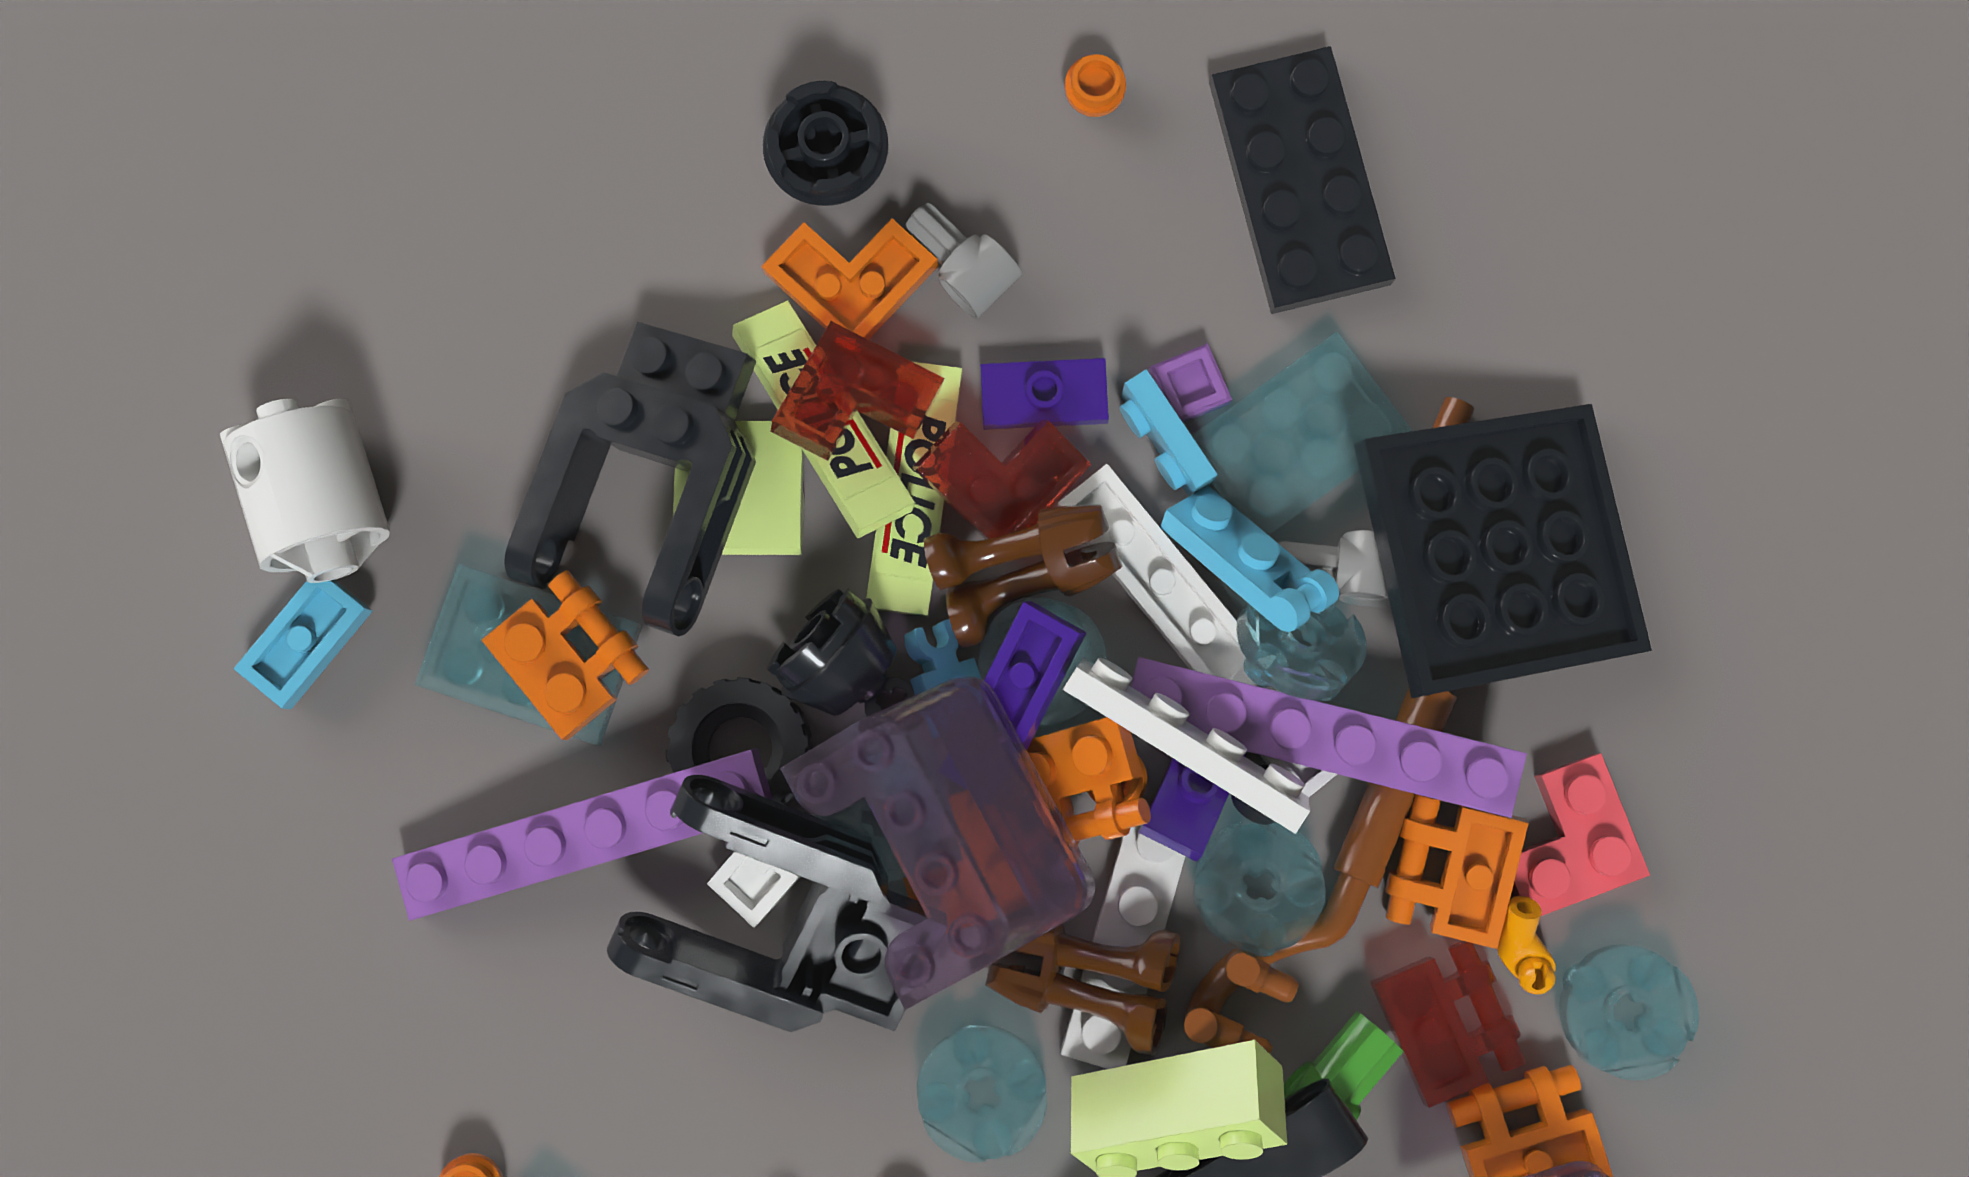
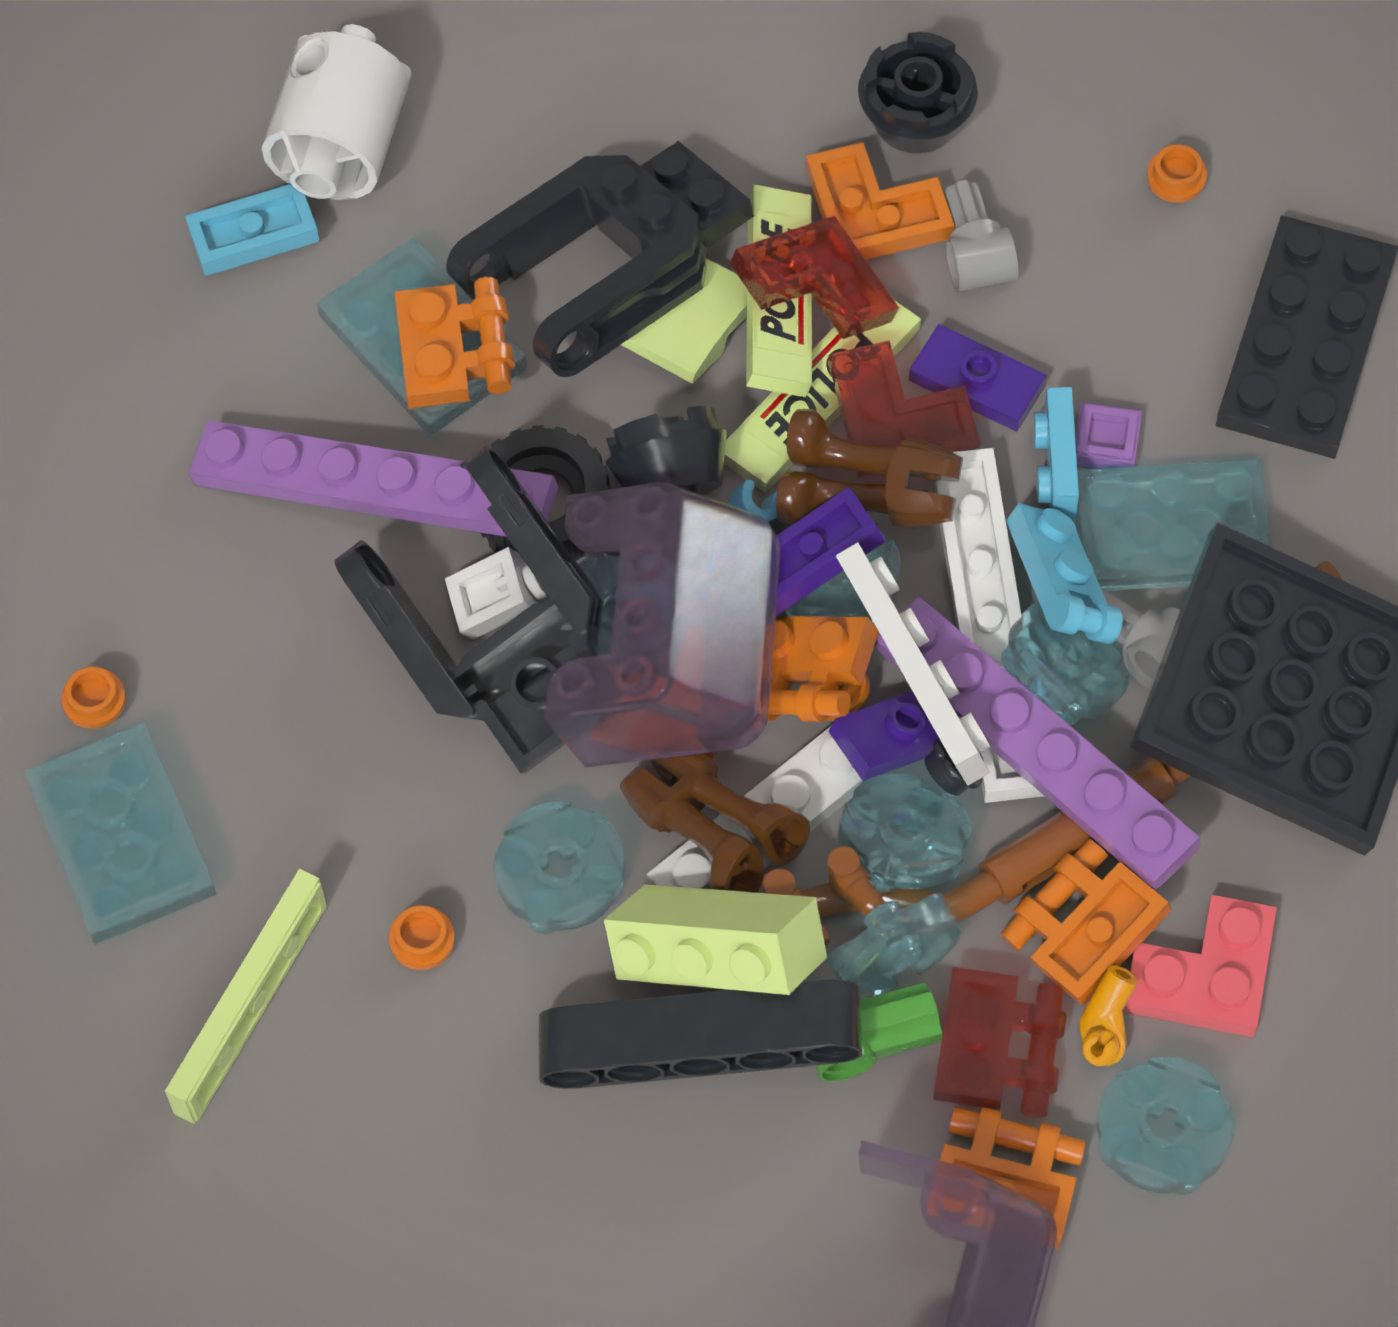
camera: 30 degrees right, 20 degrees down
none -> clear light blue plate [827,894,961,999]

